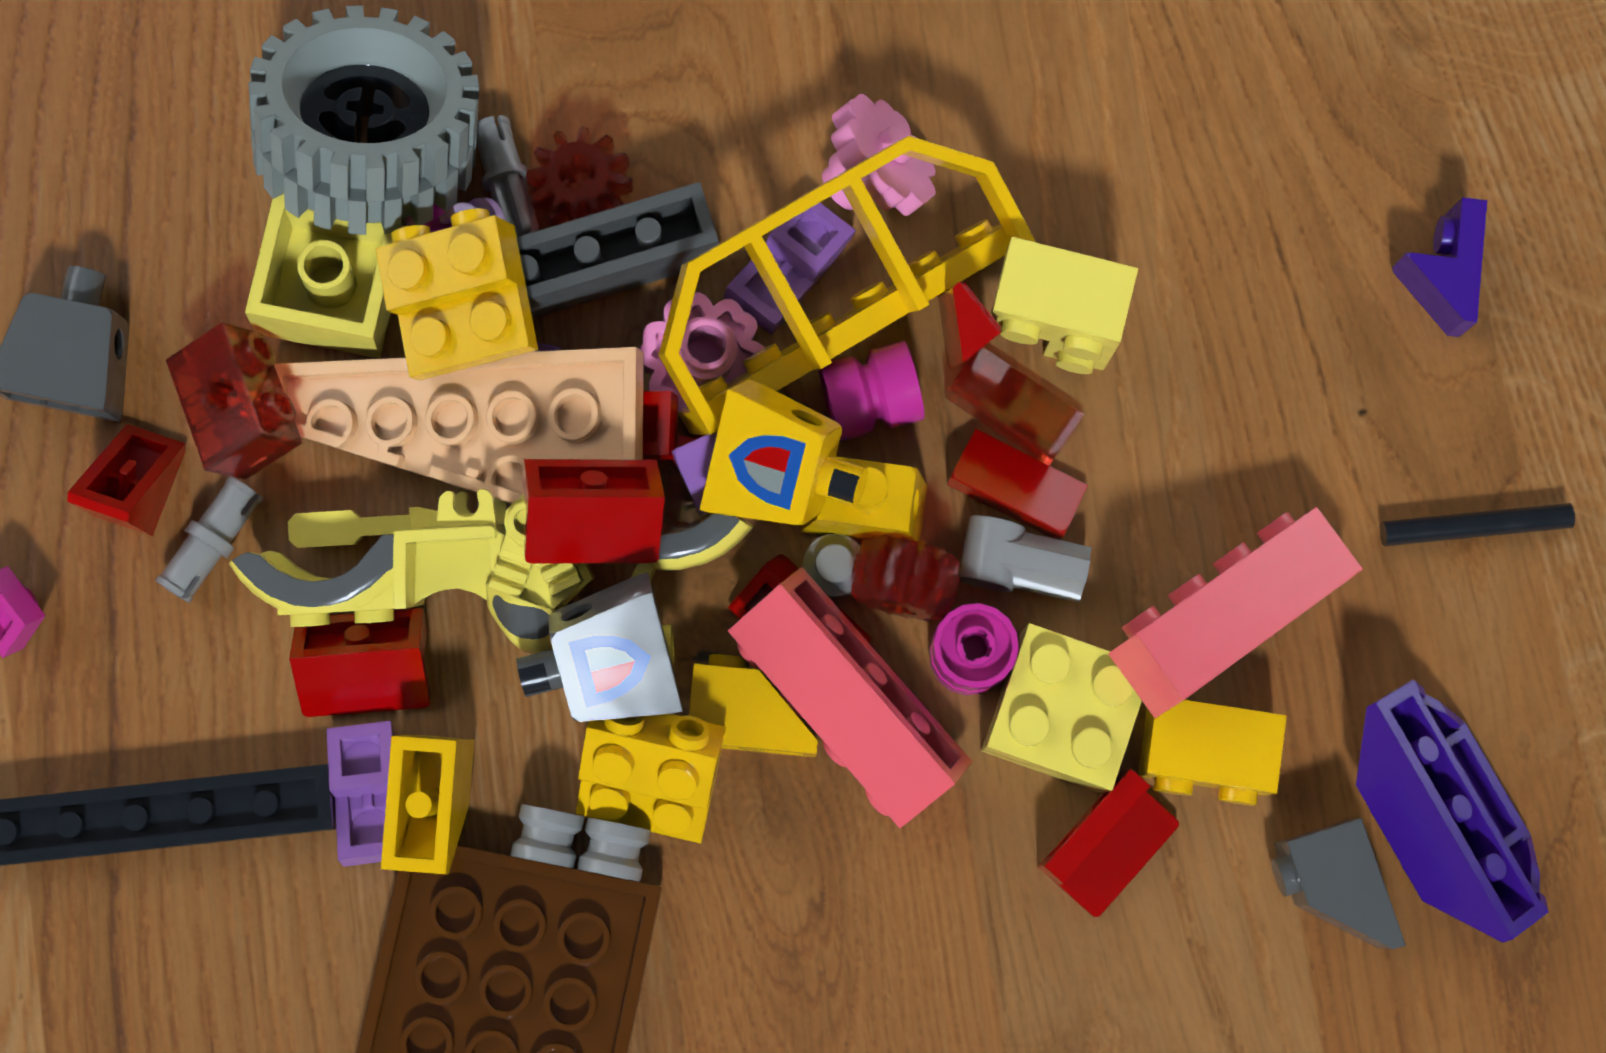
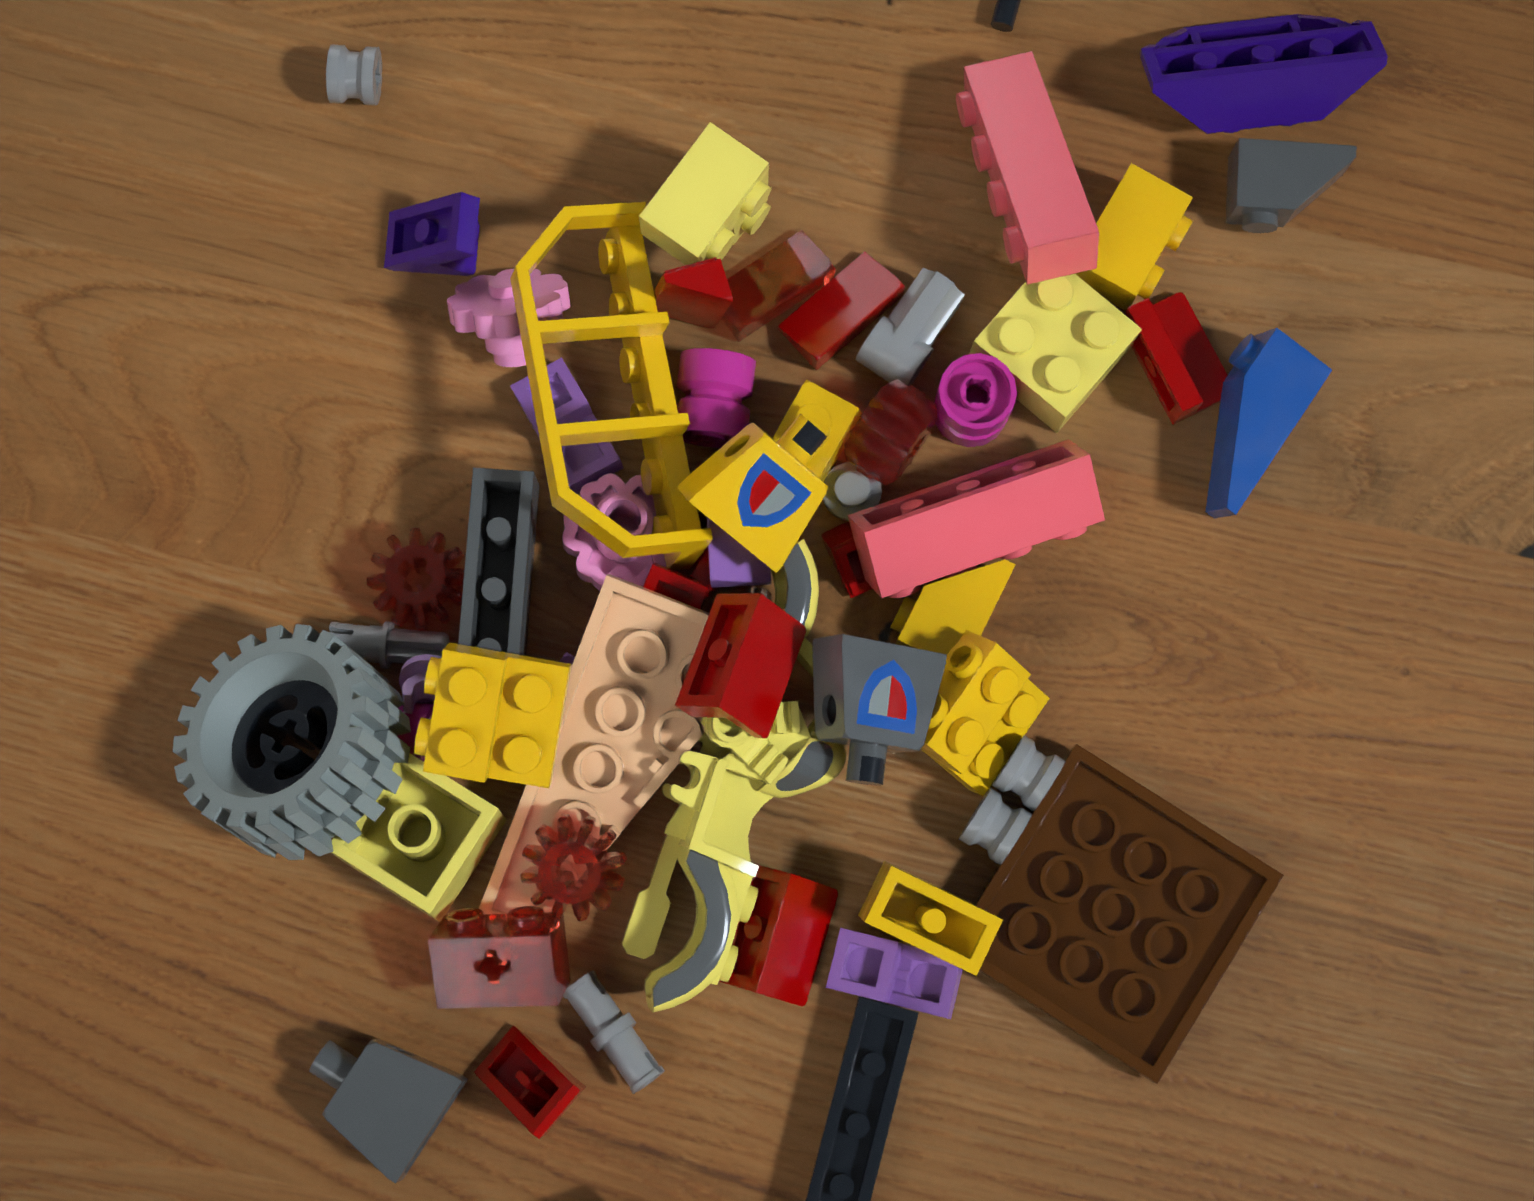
camera: 70 degrees left, 0 degrees up
none -> dark purple slope [384,192,480,276]
none -> clear red gear [520,814,627,921]
none -> blue slope [1205,328,1332,519]

